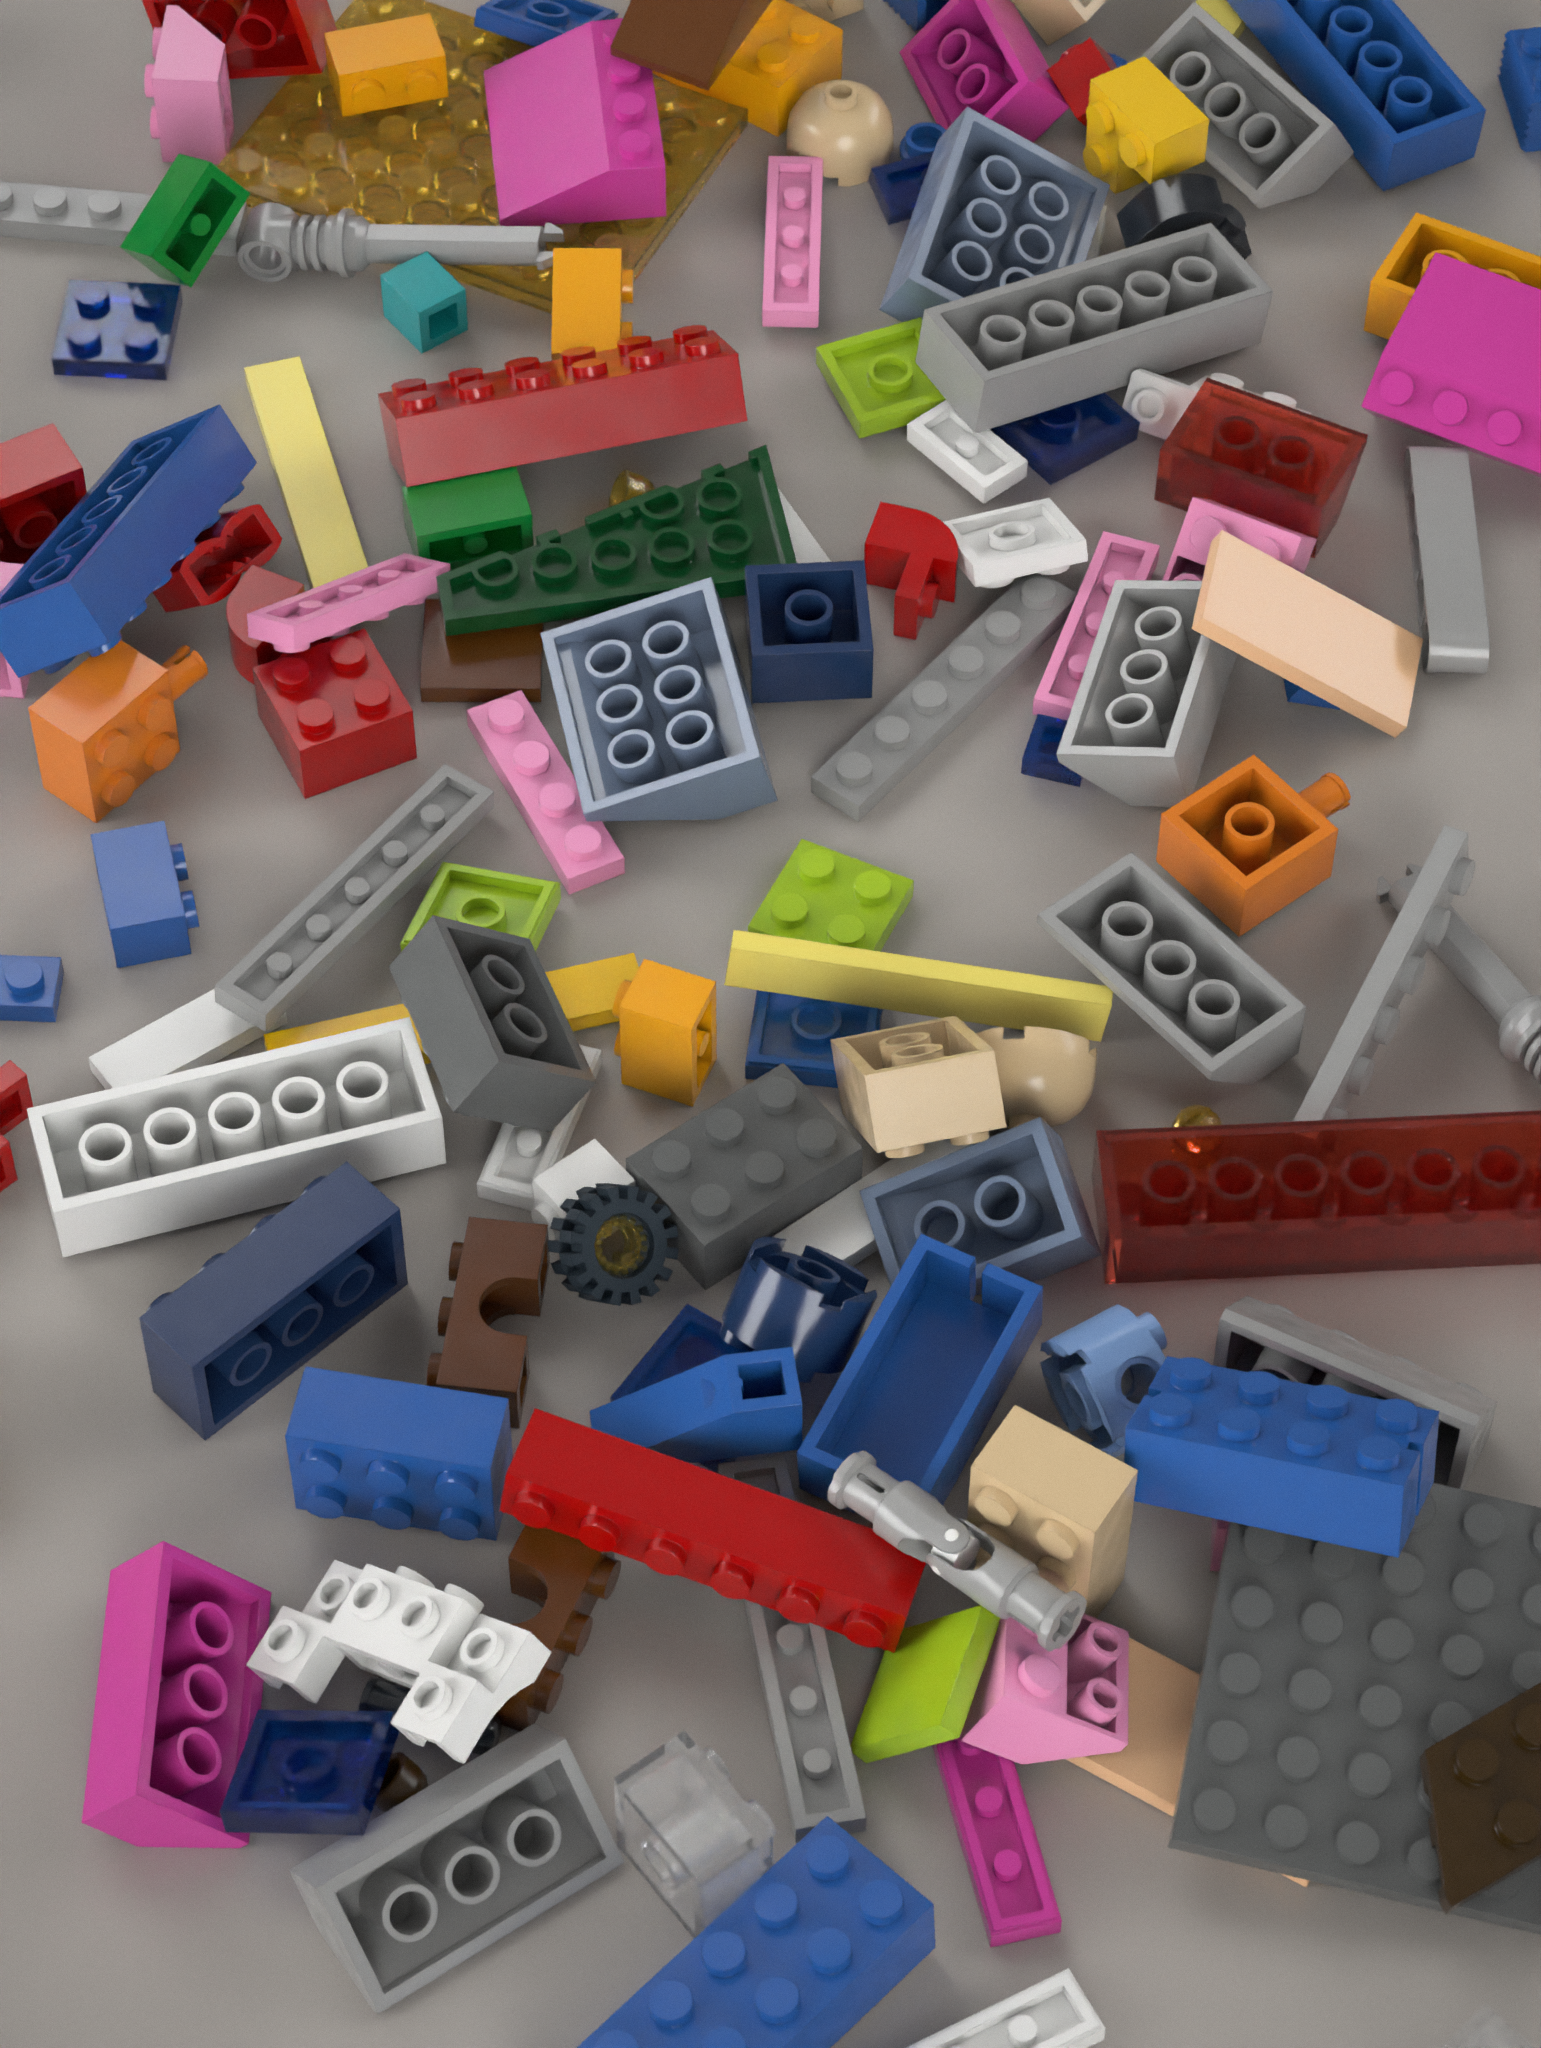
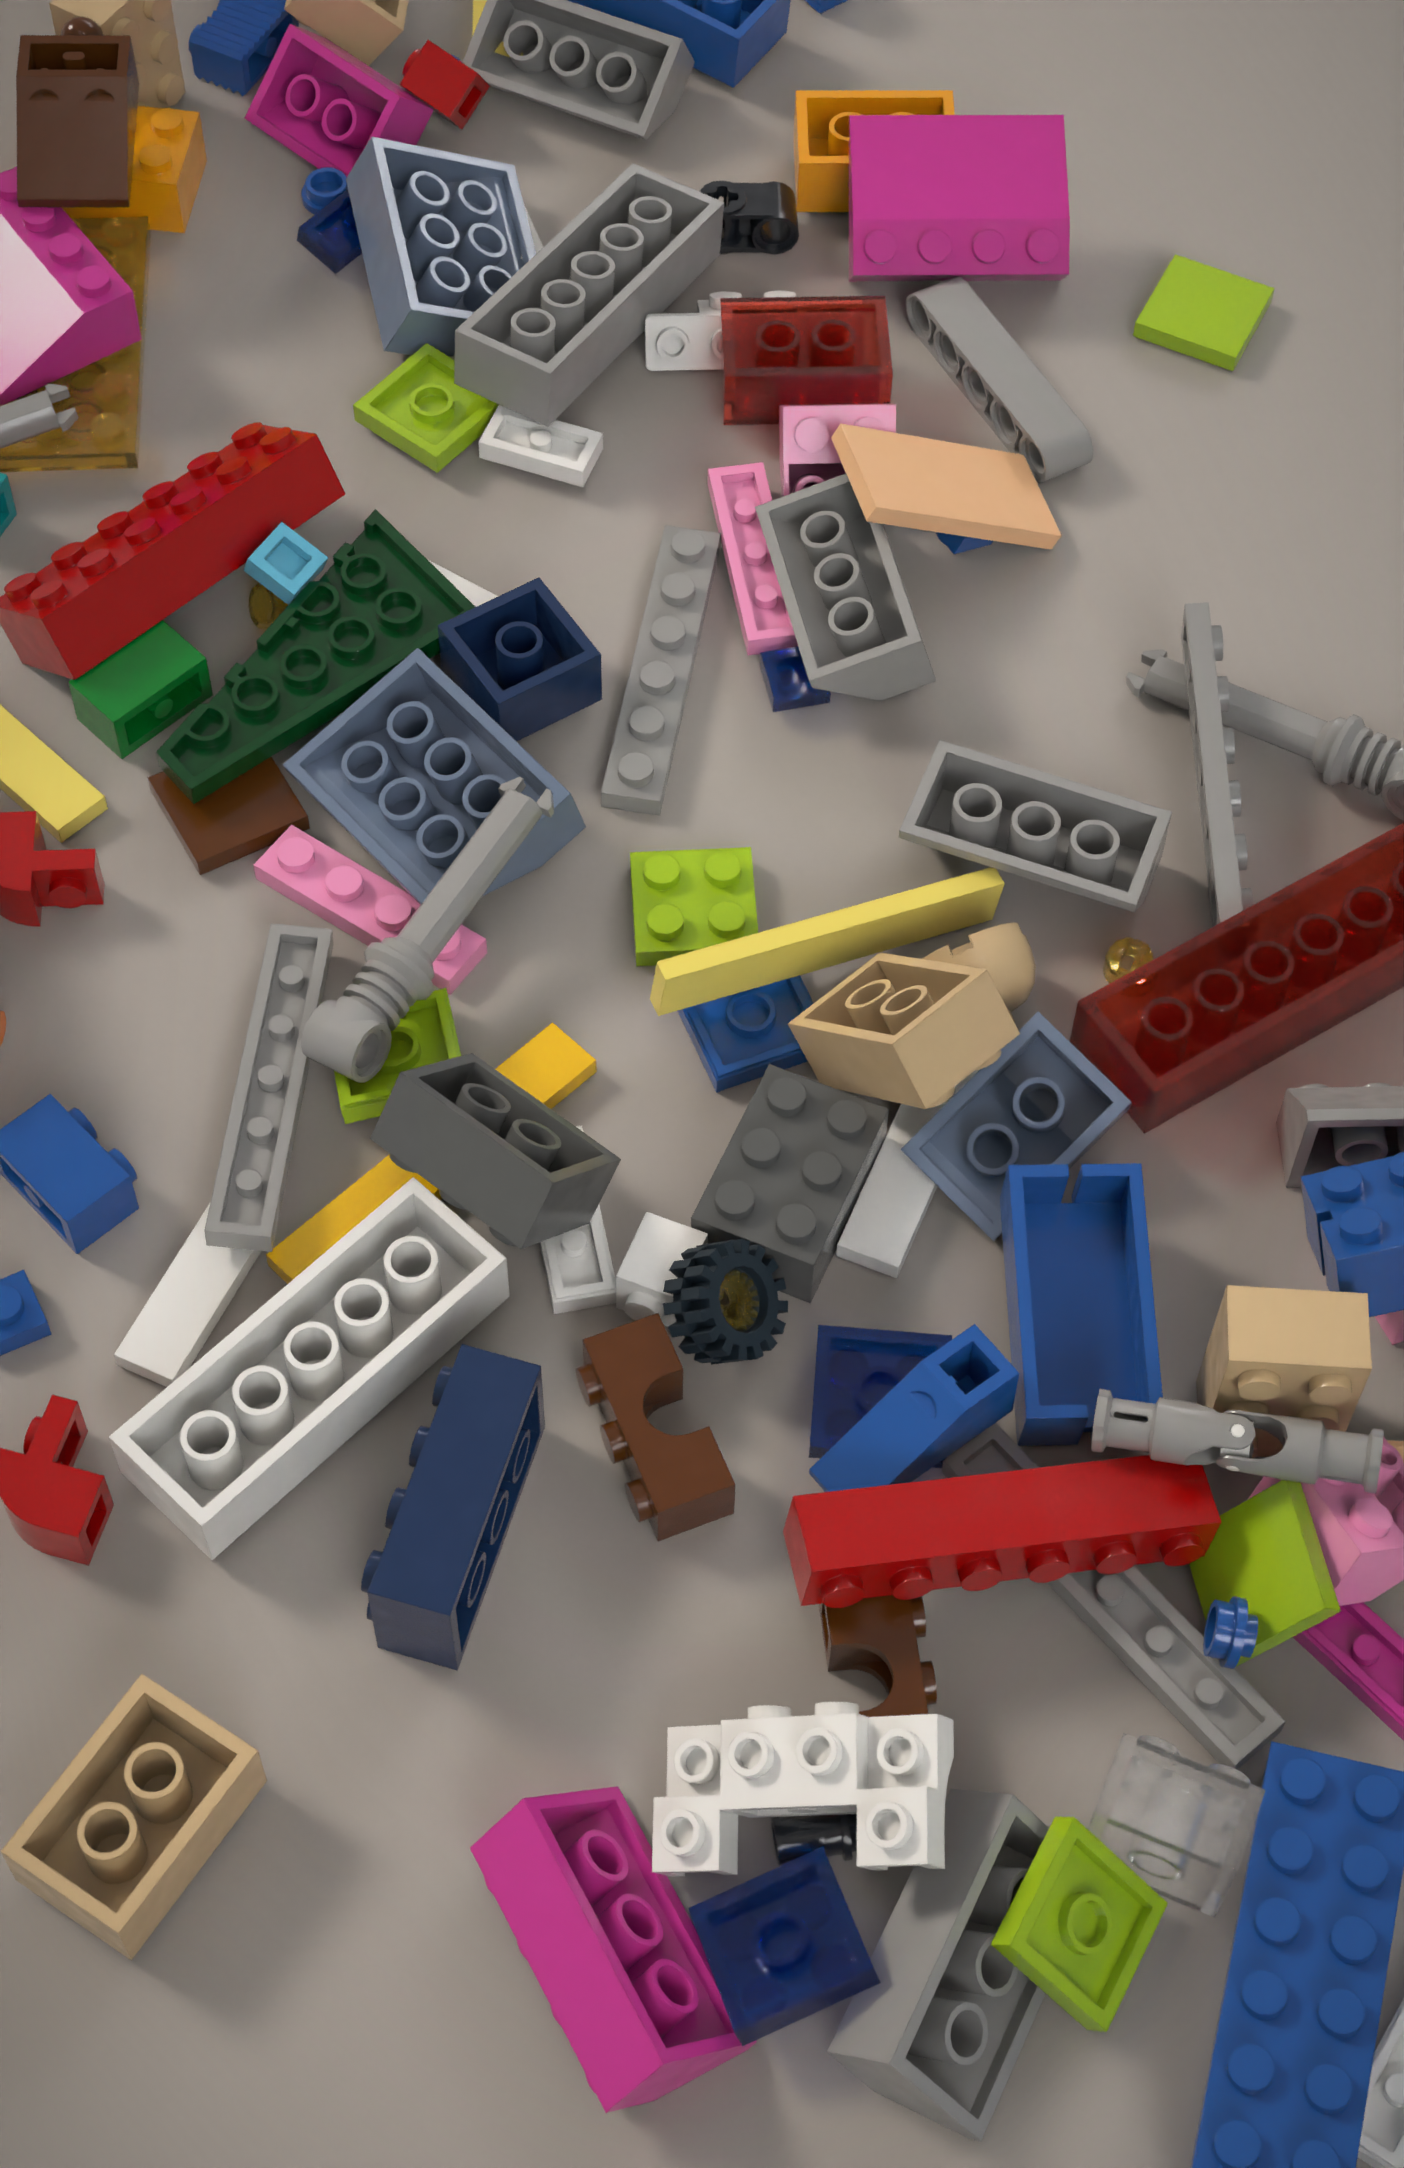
camera: 30 degrees left, 5 degrees up
bright pink plate [247,553,451,653] -> none
red brick [252,628,417,799] -> none
blue brick [285,1366,513,1541] -> none
dark brown hinge [365,1752,428,1812] -> none
light orange brick [551,248,634,360] -> none
light orange brick [613,959,717,1107] -> none
dark blue brick [719,1237,877,1383] -> none
bright pink plate [762,156,823,328] -> none
tan cylinder [787,80,894,186] -> none
red brick [864,501,958,640] -> none
white plate [943,498,1088,588] -> none
clear blue plate [990,393,1140,485] -> none
medium blue brick [1040,1304,1167,1458] -> none
yellow brick [1083,56,1209,195] -> none
black brick [1116,173,1252,260] -> none
orange brick [1156,754,1351,937] -> none
none -> medium azure plate [243,522,328,605]
none -> light grey piece [301,777,554,1083]
none -> black piece [700,180,799,254]
none -> lime plate [991,1817,1168,2032]
none -> blue plate [1203,1596,1258,1669]

